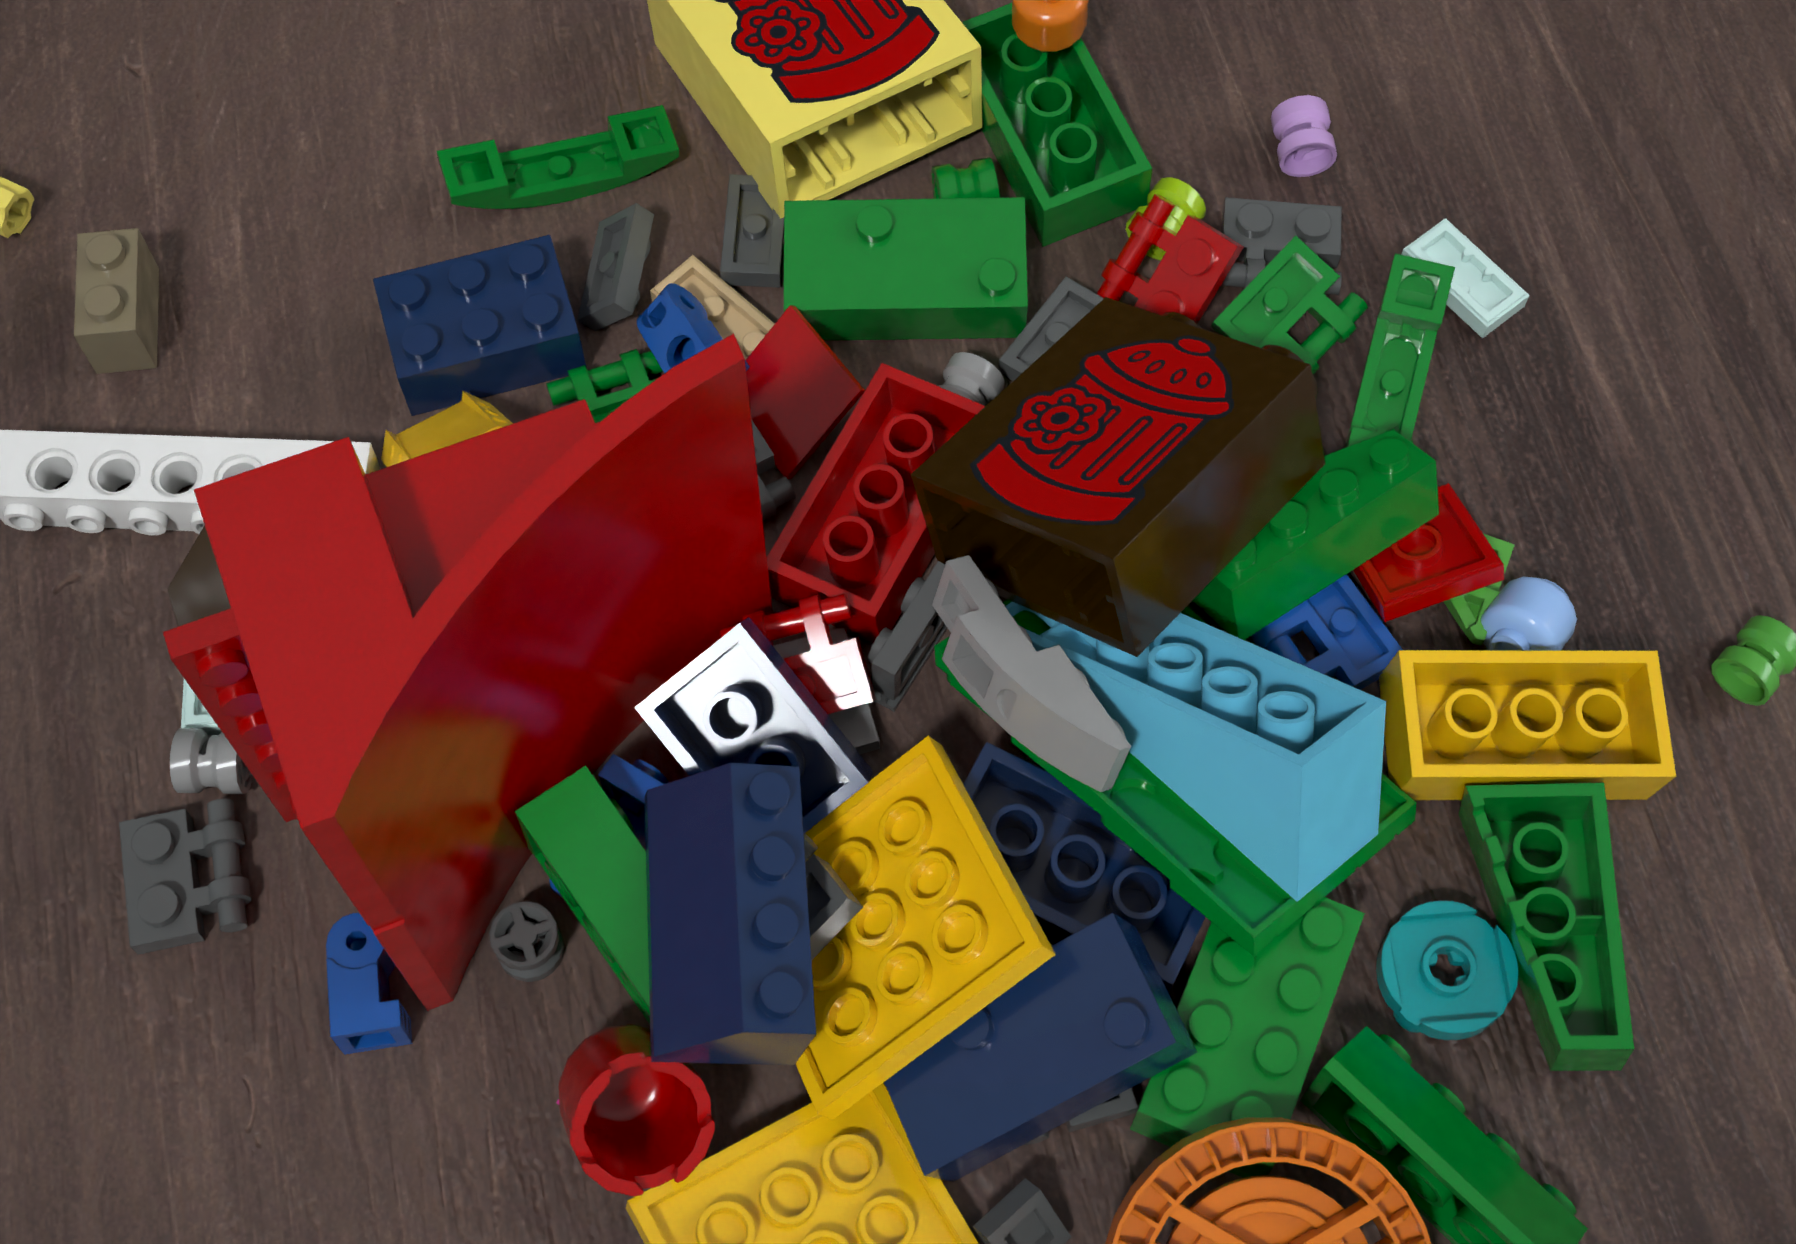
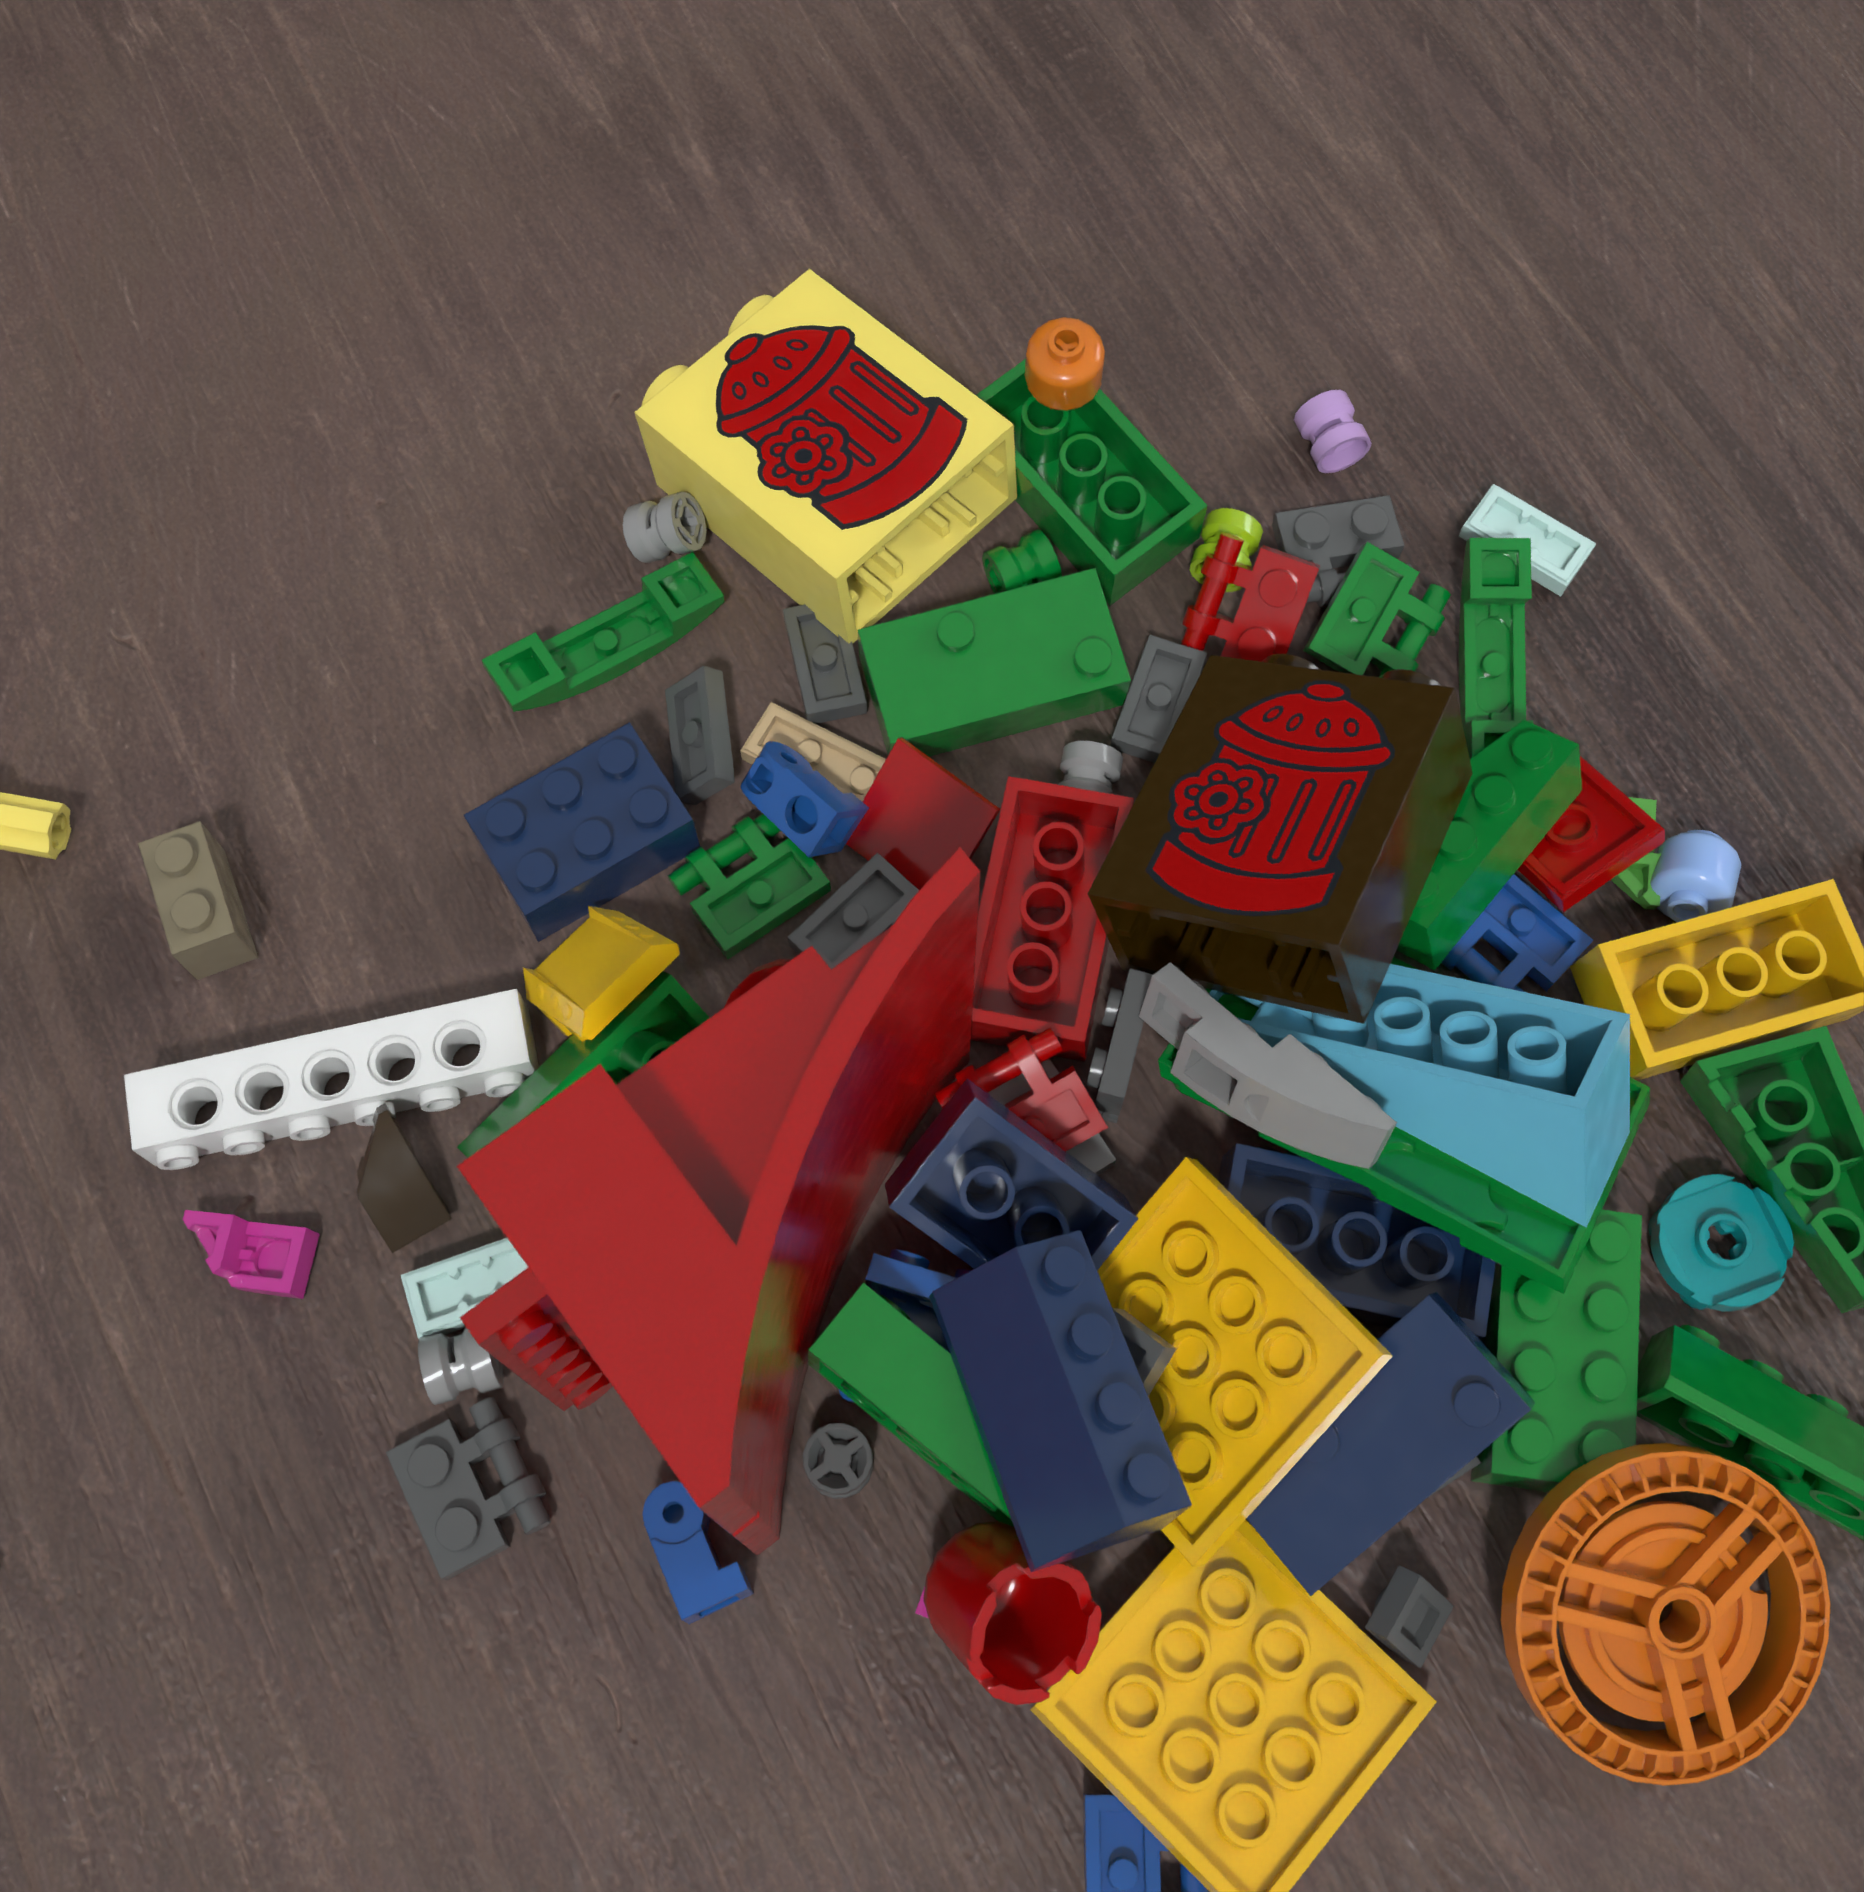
camera: 15 degrees left, 5 degrees up
none -> dark pink slope [183,1210,320,1299]
none -> light grey wheel [623,491,707,563]

